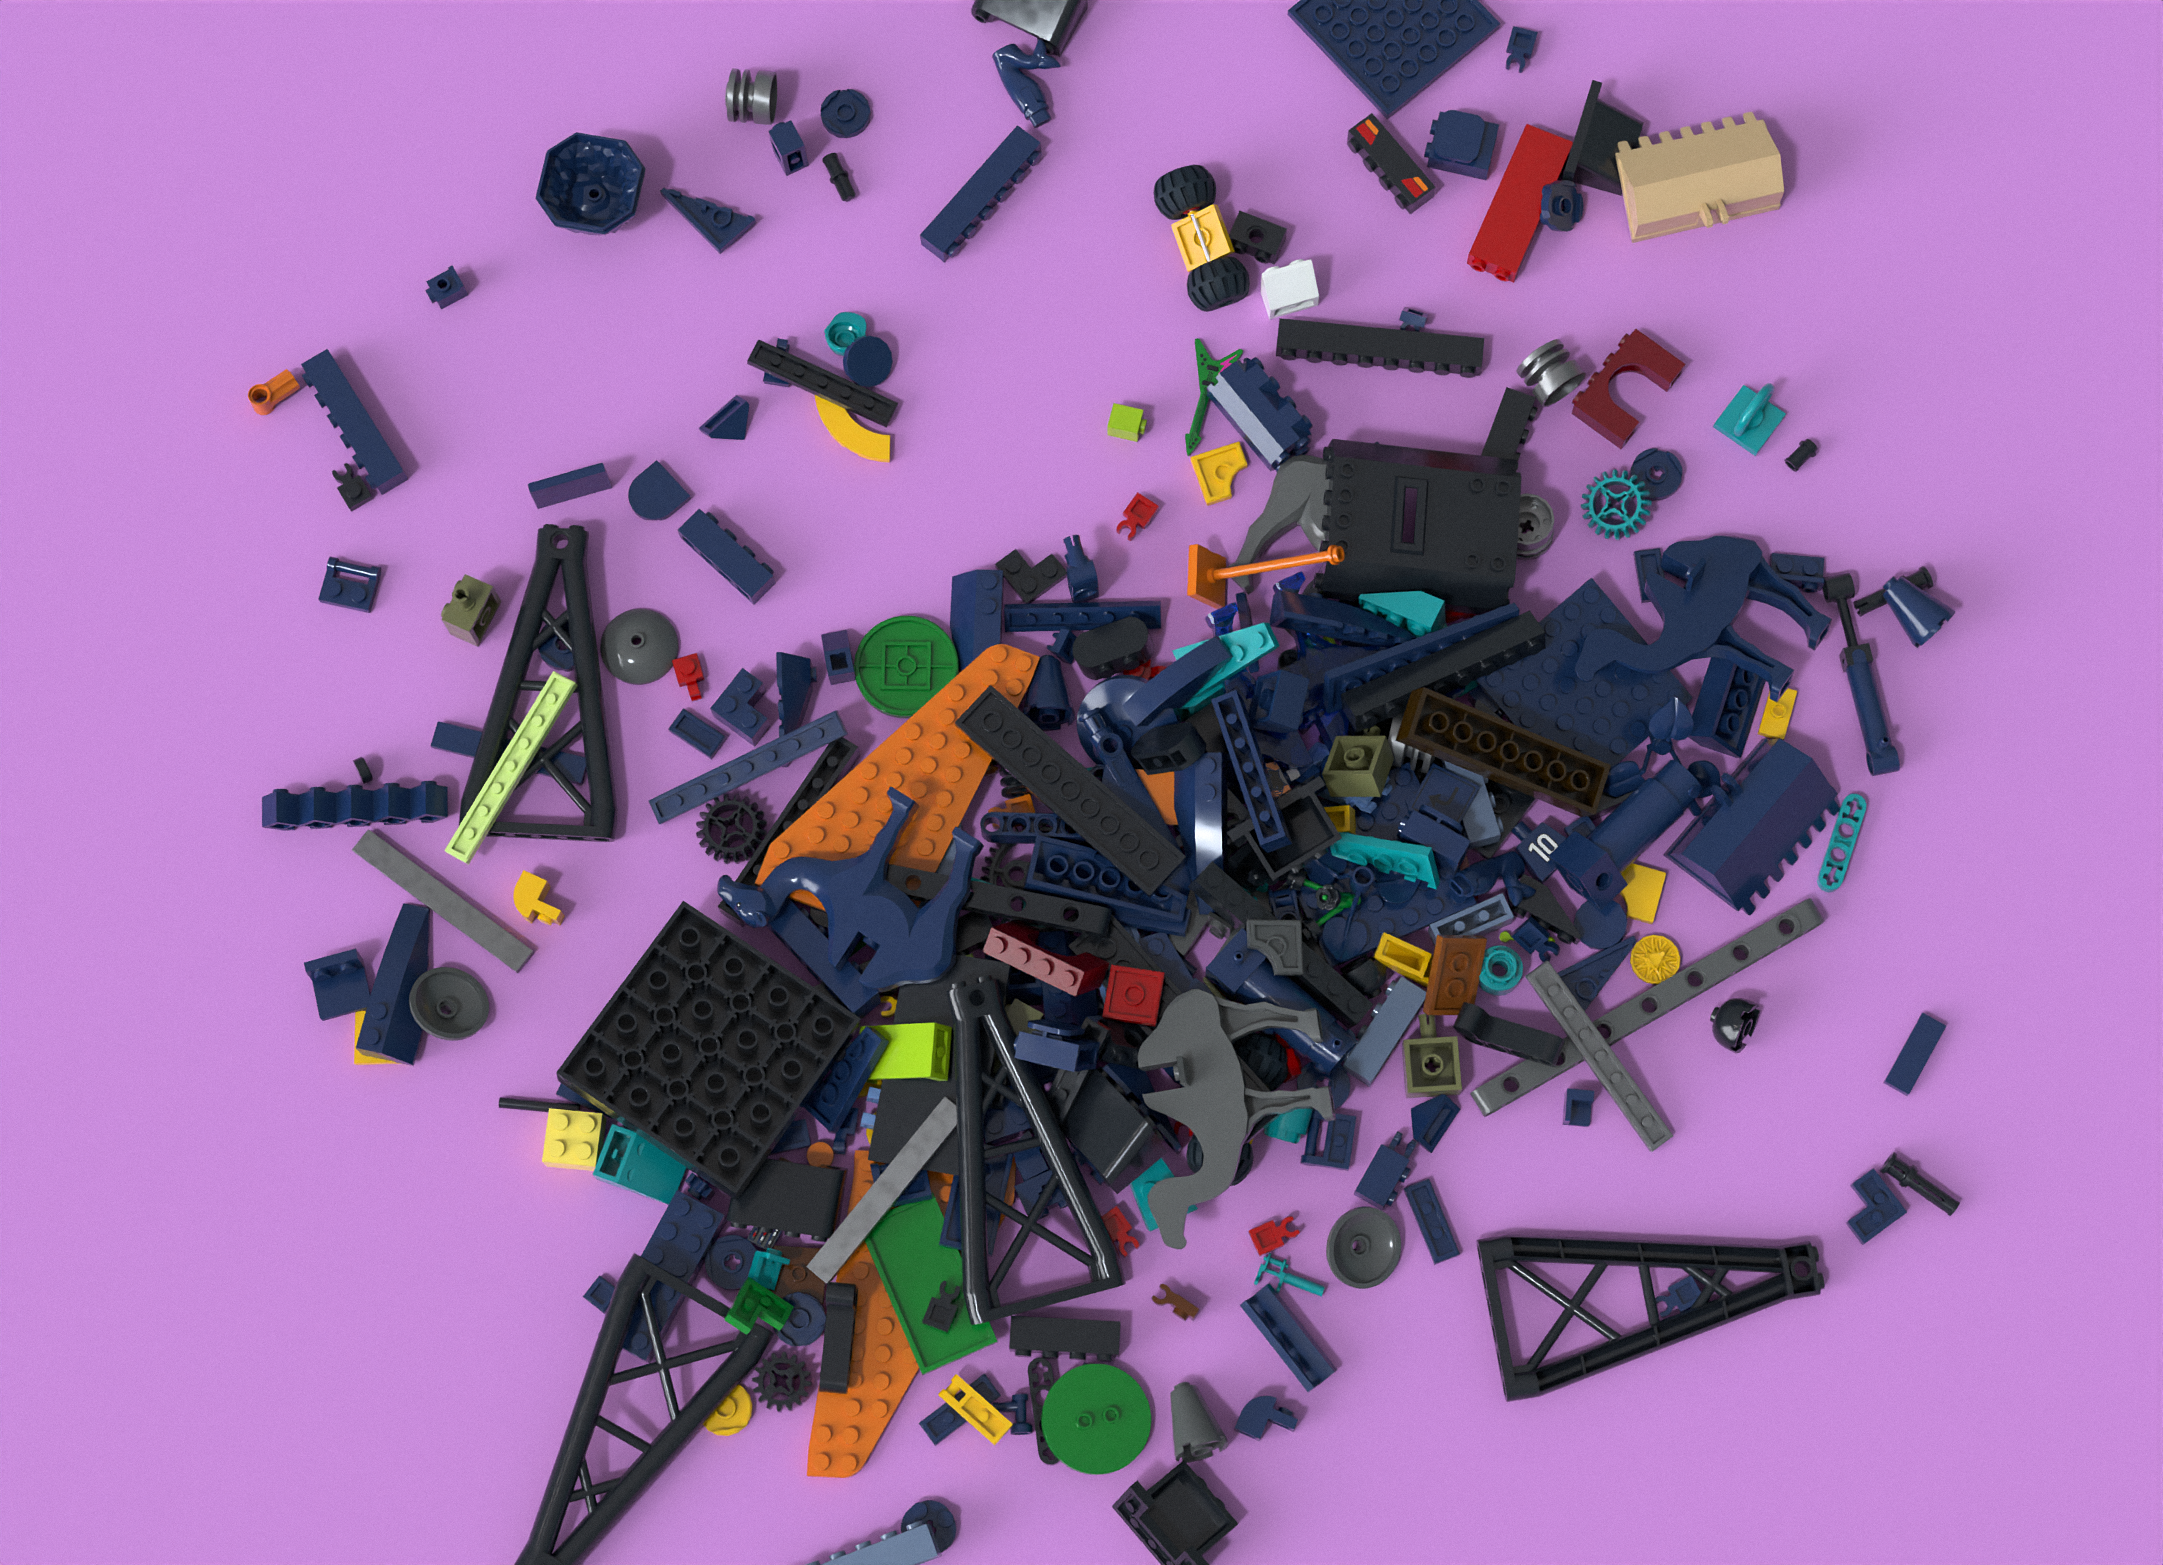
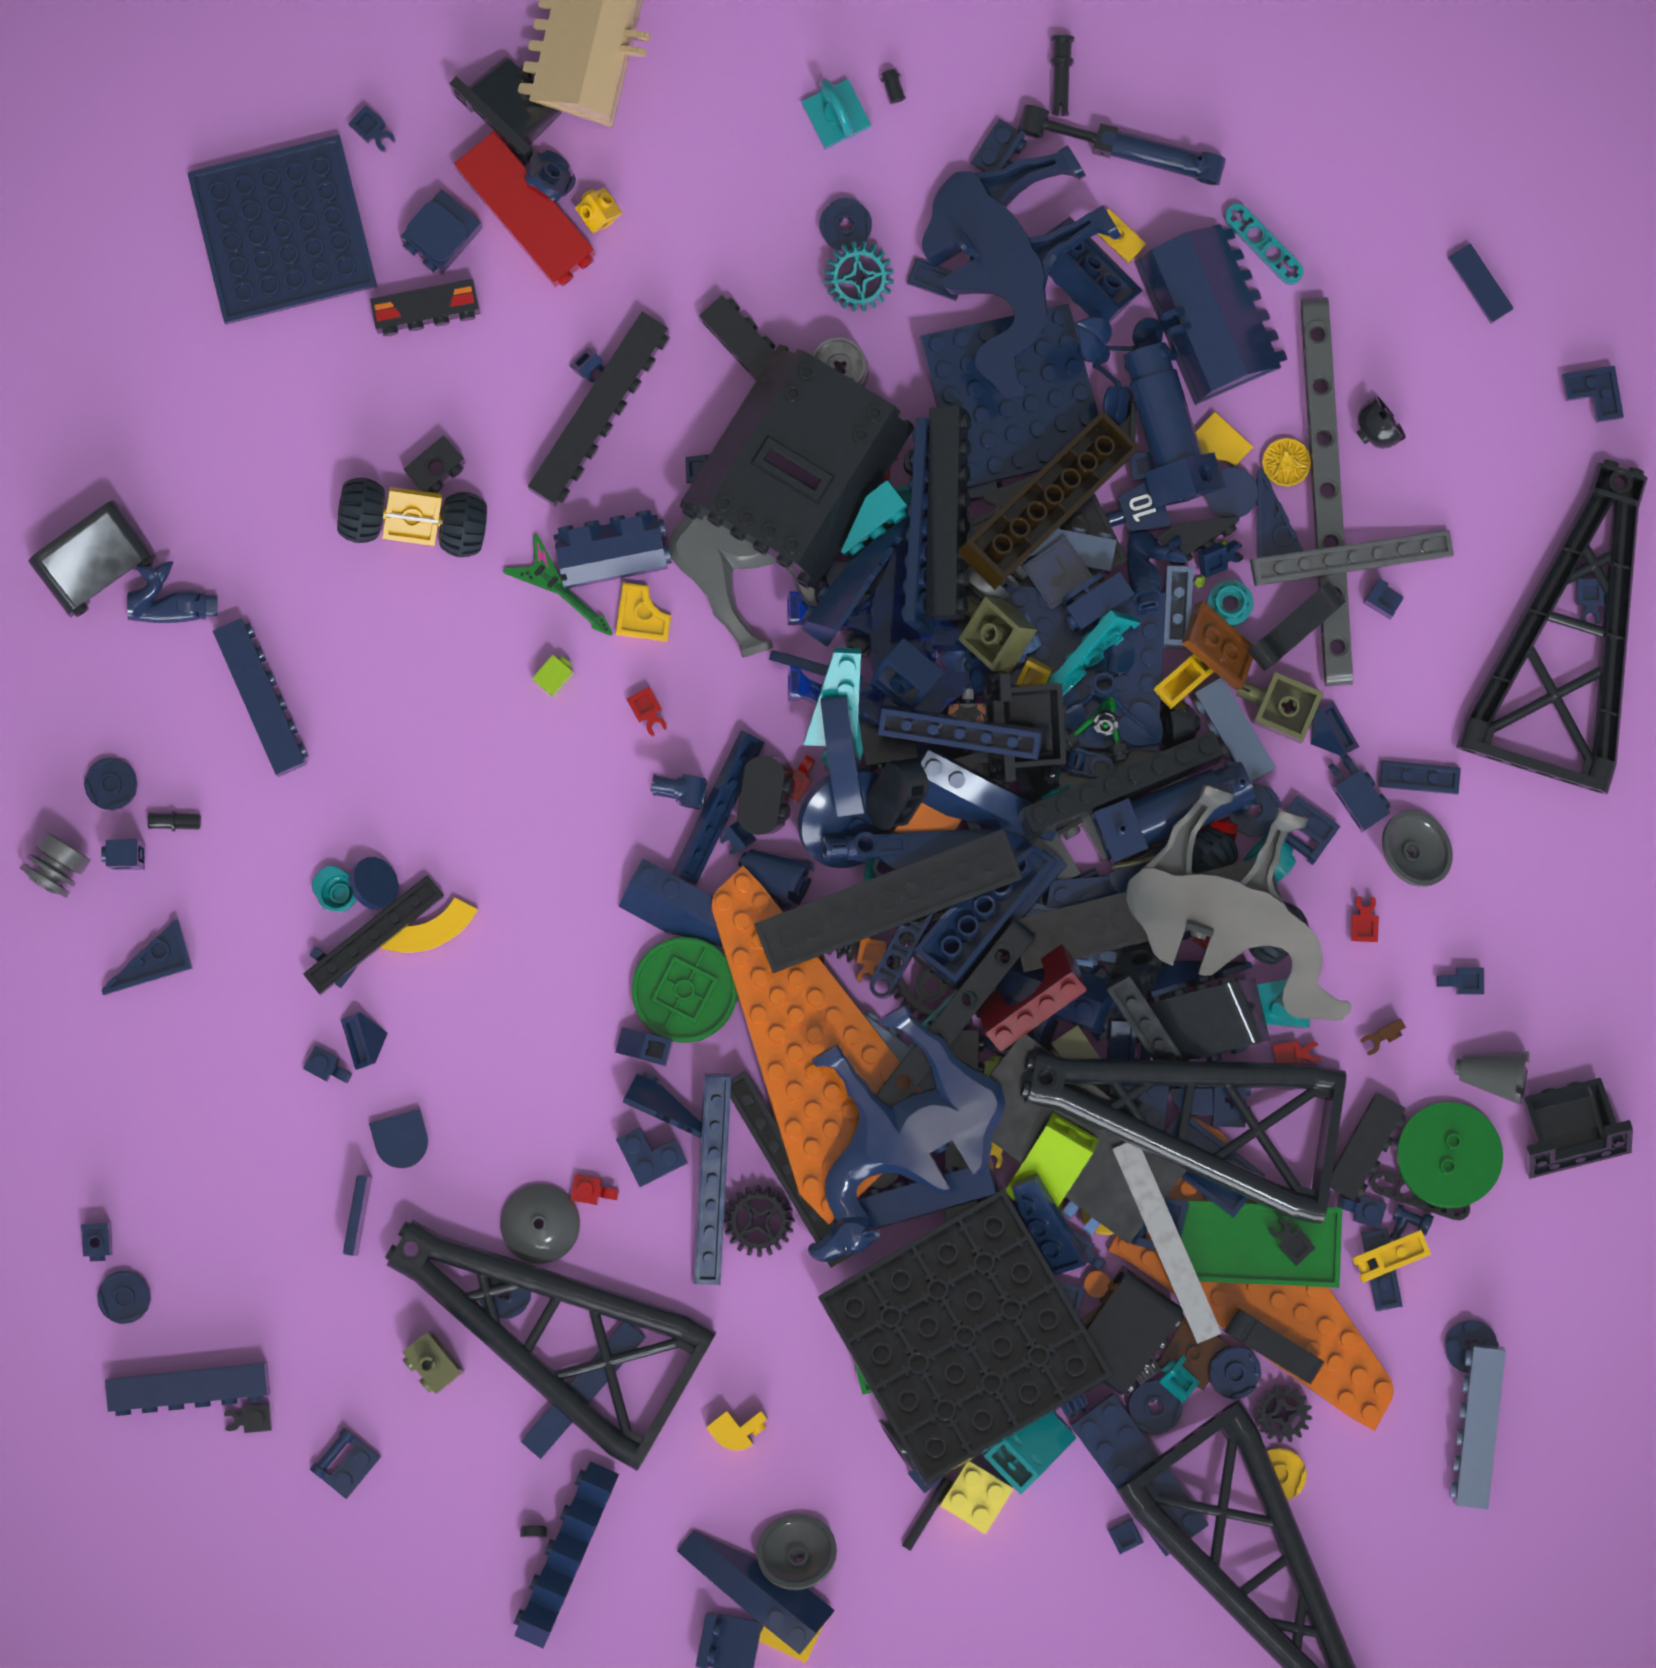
camera: 65 degrees left, 10 degrees up
orange piece [248,369,300,415] -> none
flat silver tile [352,829,534,973] -> none
yellowish green tile [444,671,577,865] -> none
dark blue rock [535,132,646,235] -> none
dark blue tile [668,708,727,760] -> none
dark blue brick [678,509,776,605] -> none
green plate [724,1277,794,1335] -> none
black plate [995,549,1067,604] -> none
dark blue brick [1014,1019,1100,1072] -> none
red plate [1102,965,1165,1026] -> none
orange tile [1187,544,1345,609] -> none
dark blue brick [1234,1396,1298,1441] -> none
dark blue fence [1240,1283,1337,1392] -> none
dark grey tile [1246,920,1303,975] -> none
teal piece [1254,1253,1325,1297] -> none
white slope [1260,259,1319,320] -> none
flat silver wheel [1516,339,1586,407] -> none
dark red arch [1572,329,1686,449] -> none
black pin [1880,1152,1960,1216] -> none
dark blue cone [1882,576,1955,648] -> none
none -> dark blue tile [97,1271,151,1324]
none -> dark blue plate [303,1046,352,1083]
none -> yellow brick [575,188,623,234]
none -> dark blue plate [1337,1196,1387,1229]
none -> dark blue plate [1436,968,1484,995]

